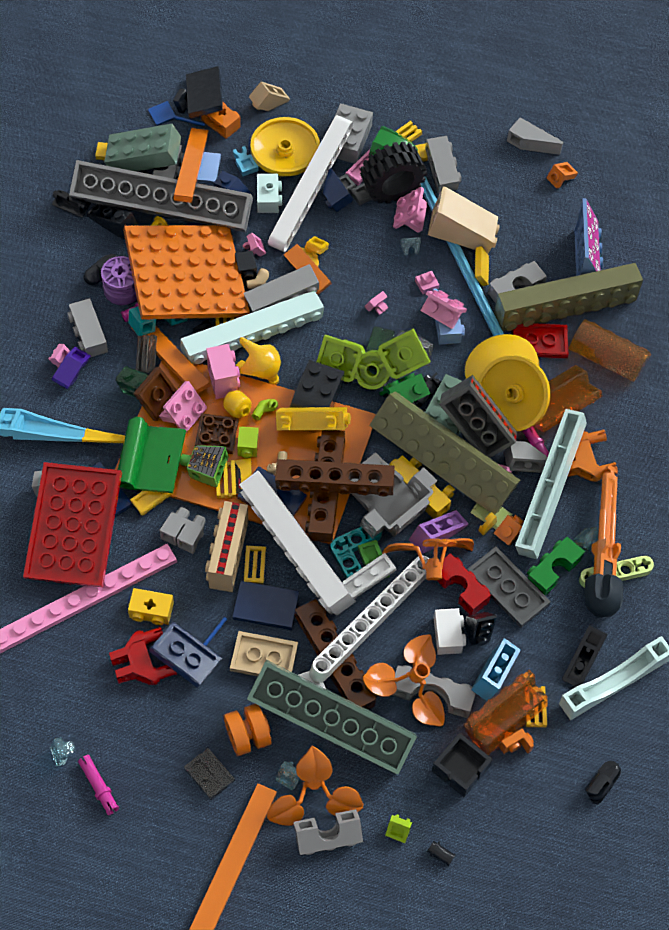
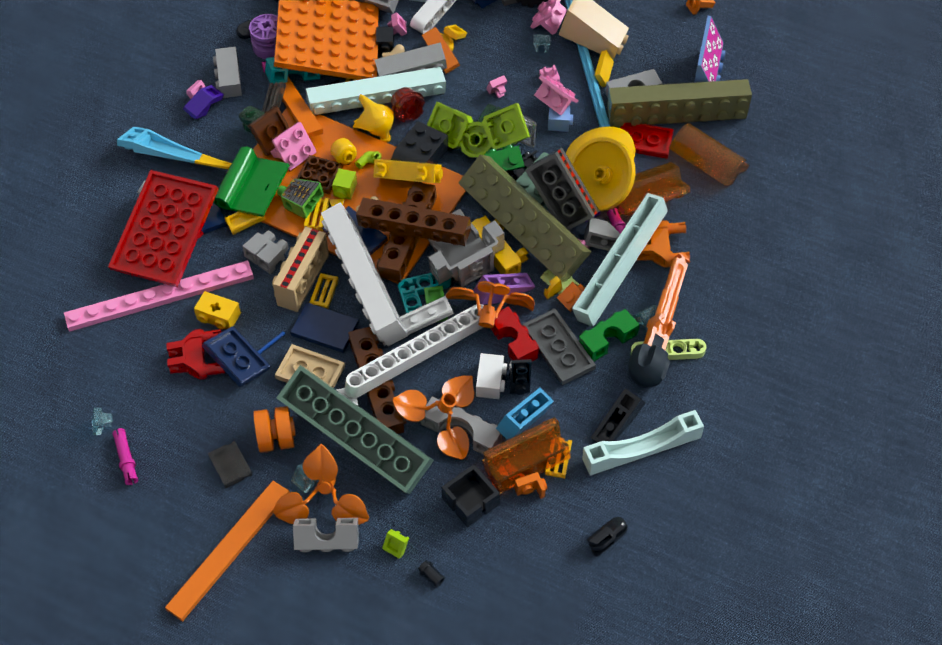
camera: 15 degrees right, 5 degrees down
bright pink brick [206,344,240,399] -> none
none -> clear red cone [391,87,425,123]

